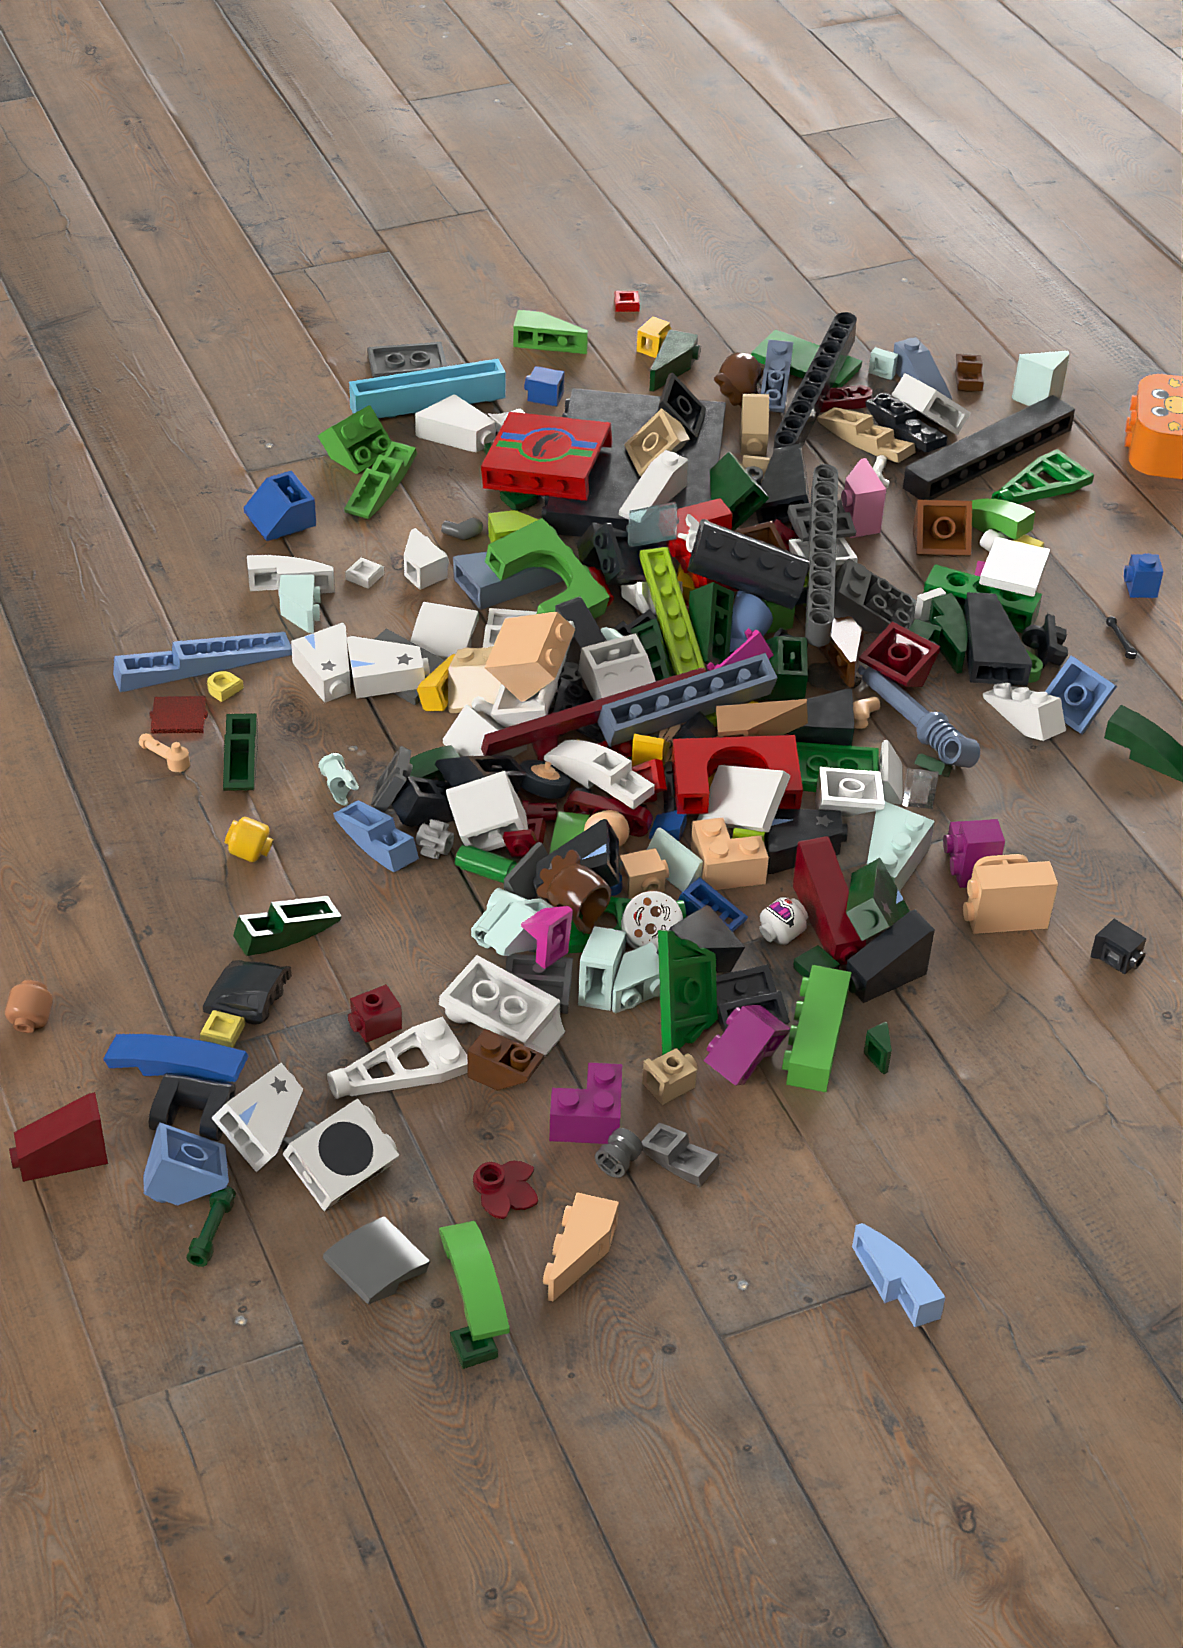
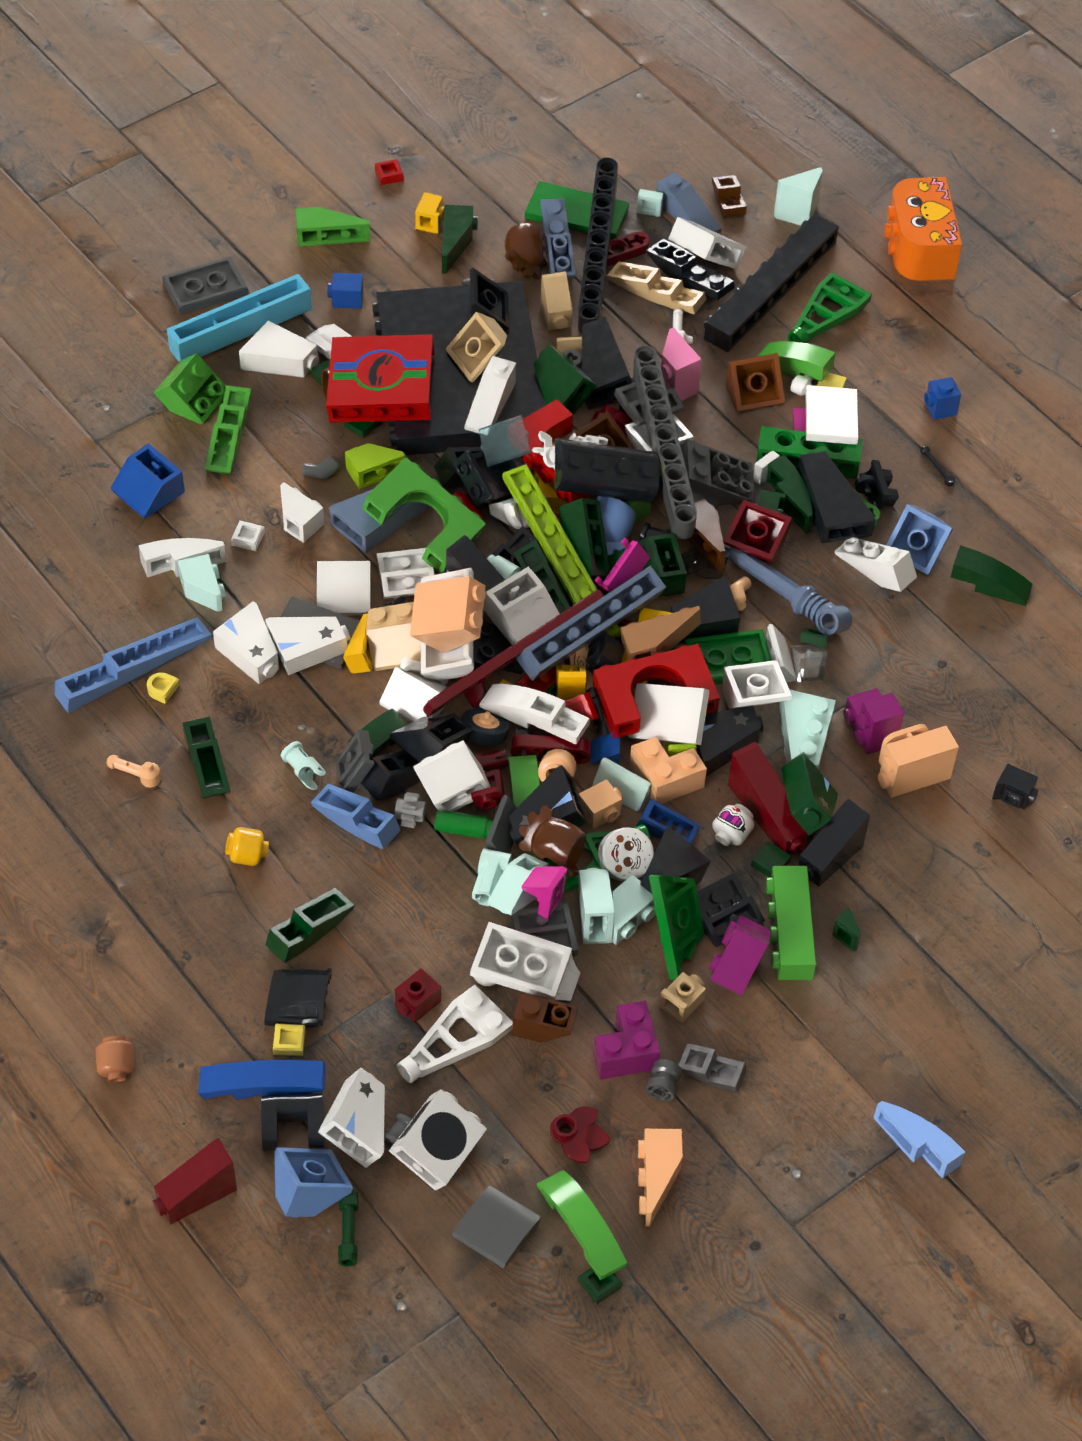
camera: 15 degrees left, 10 degrees up
clear red piece [149,696,208,734] -> none

